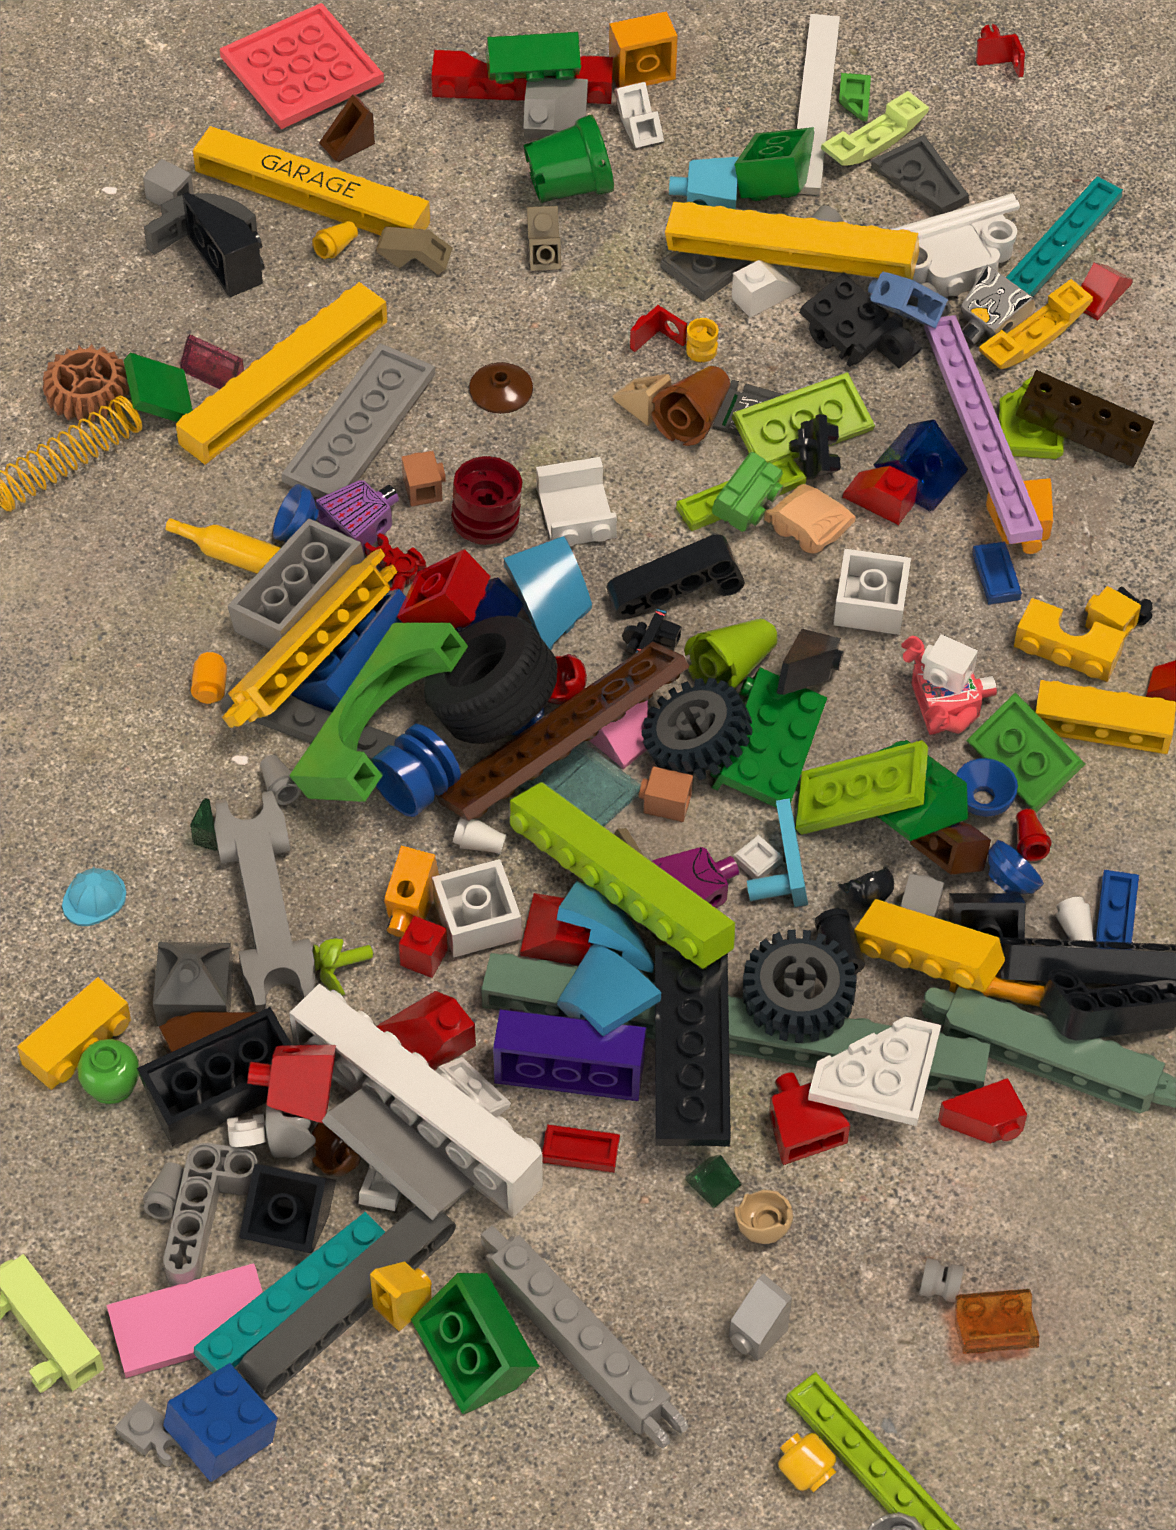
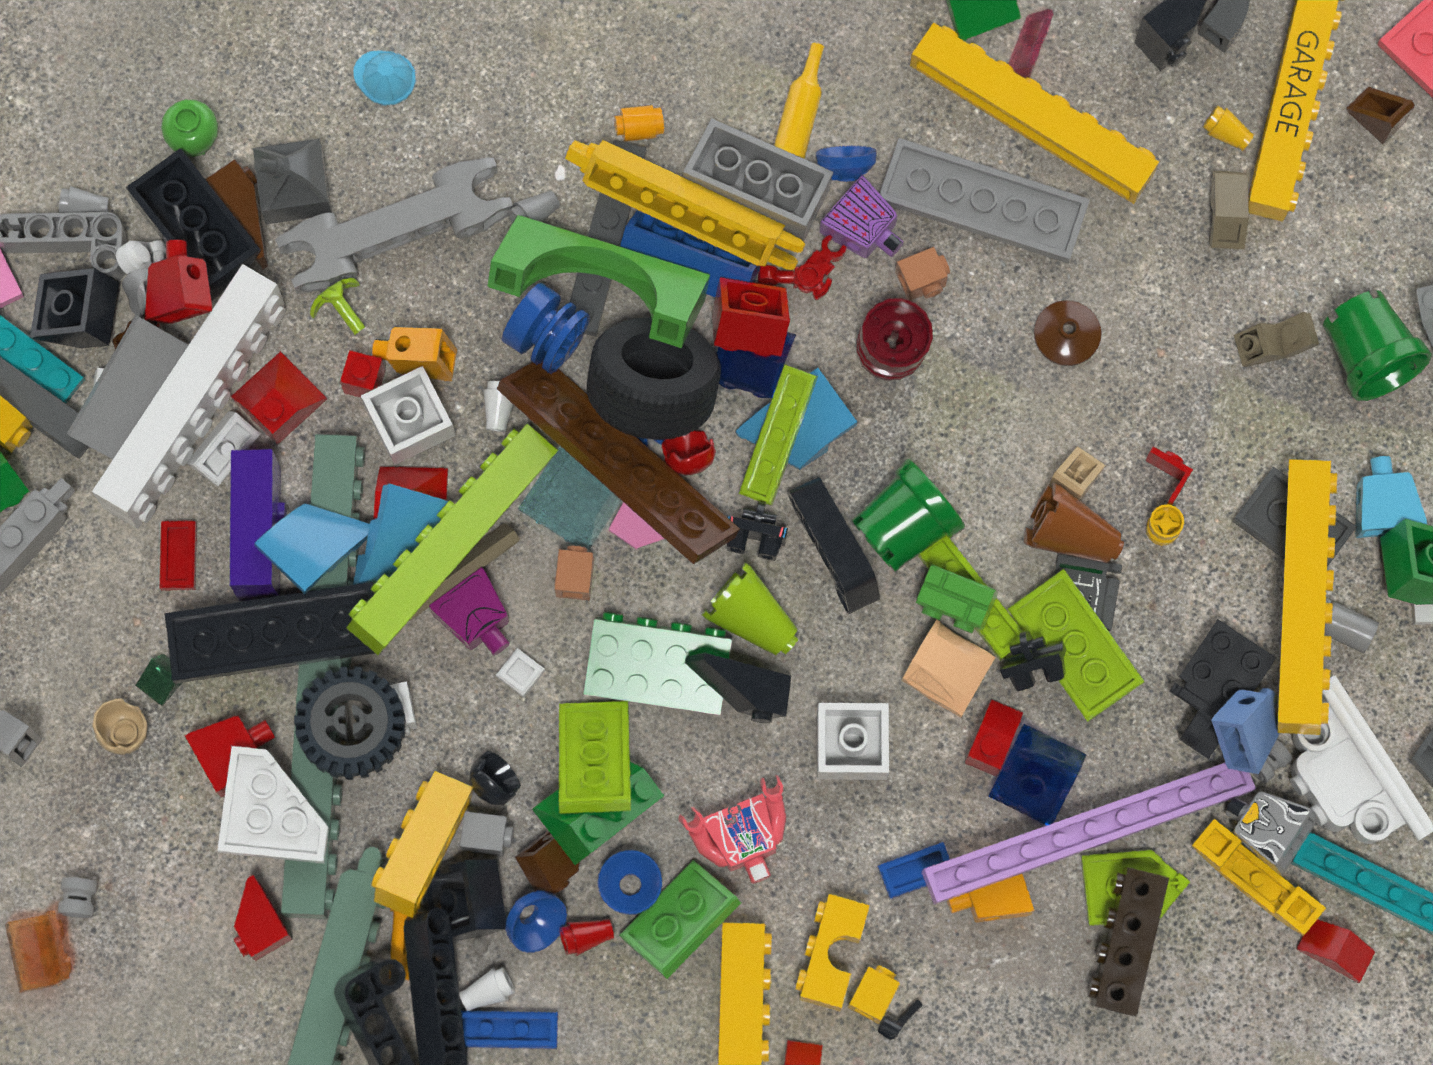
camera: 80 degrees right, 20 degrees up
yellow brick [17,977,131,1090] -> none
clear green slope [190,798,217,851] -> none
white panel [536,457,617,546] -> none
black wheel [642,678,752,780] -> none
white slope [732,260,801,318] -> none
medium azure piece [747,798,808,907] -> none
black piece [814,908,865,975] -> none
white brick [921,635,978,695] -> none
none -> lime tile [739,365,818,505]
none -> green piece [851,459,965,573]

